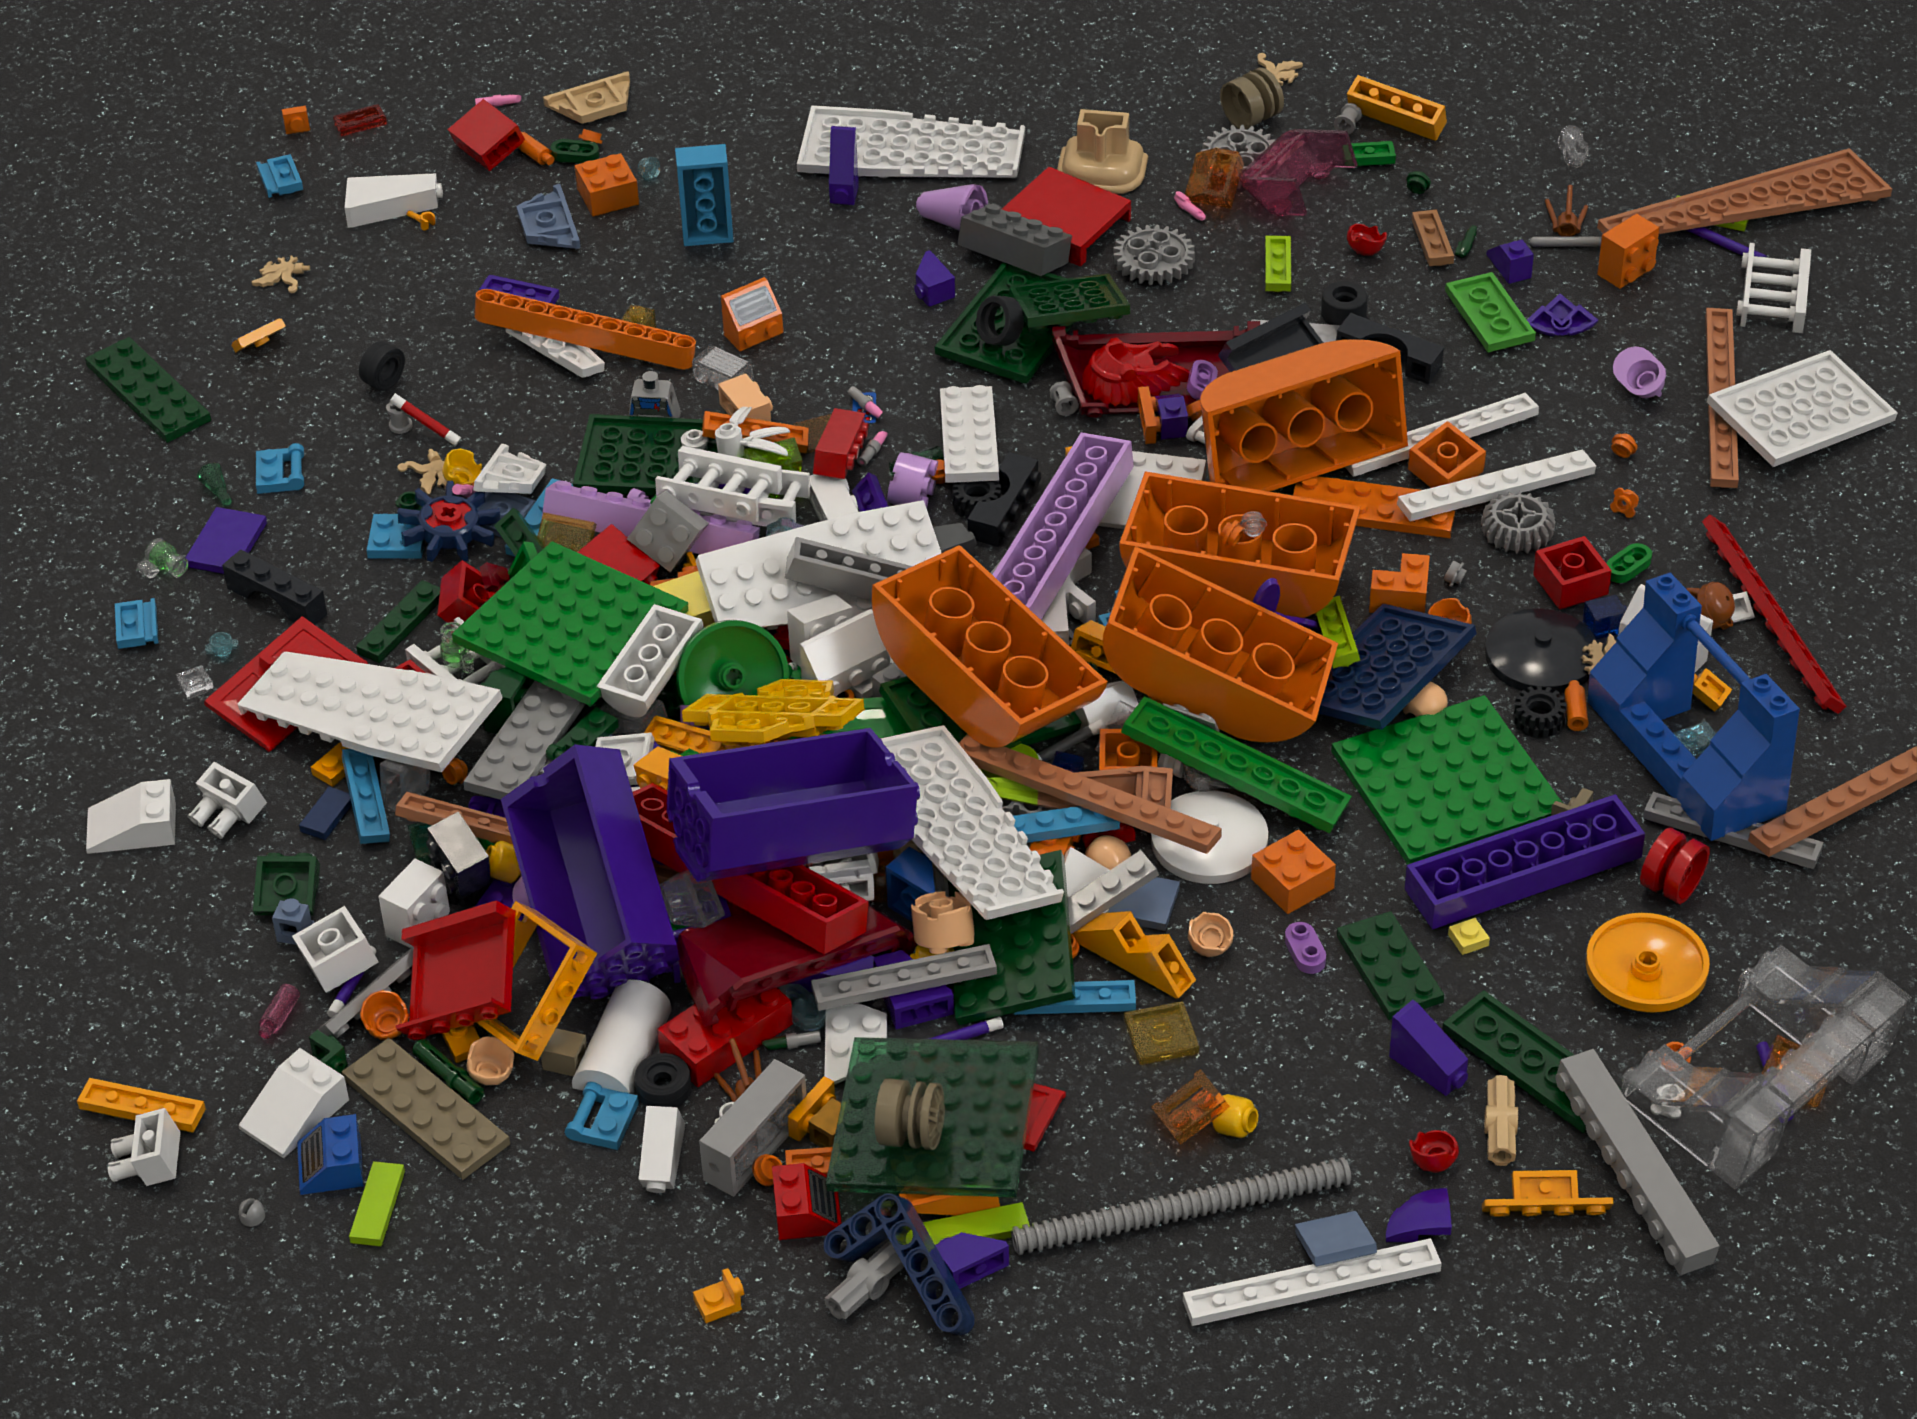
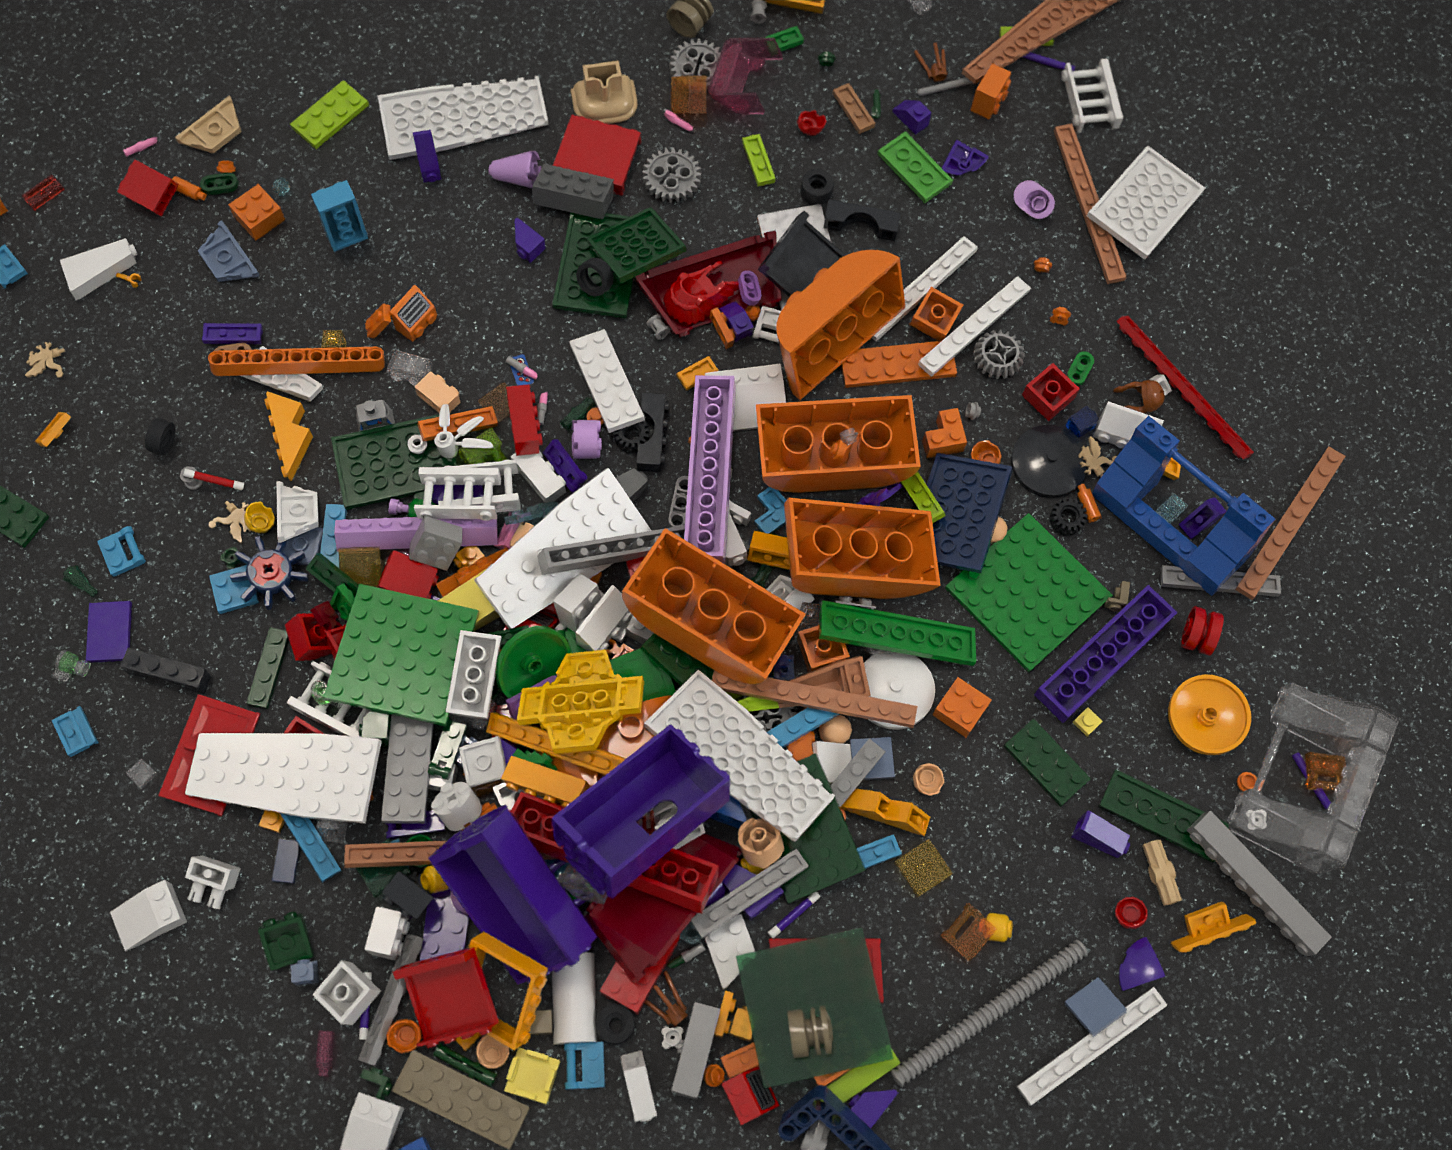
camera: 25 degrees left, 25 degrees up
clear light blue plate [205,632,239,659] -> none
bright pink piece [452,484,476,498] -> none
medium lavender plate [1285,922,1326,974] -> none
none -> light orange slope [264,391,313,481]
none -> lime plate [290,80,369,149]
none -> orange plate [365,304,391,338]
none -> light yellow panel [505,1048,560,1104]

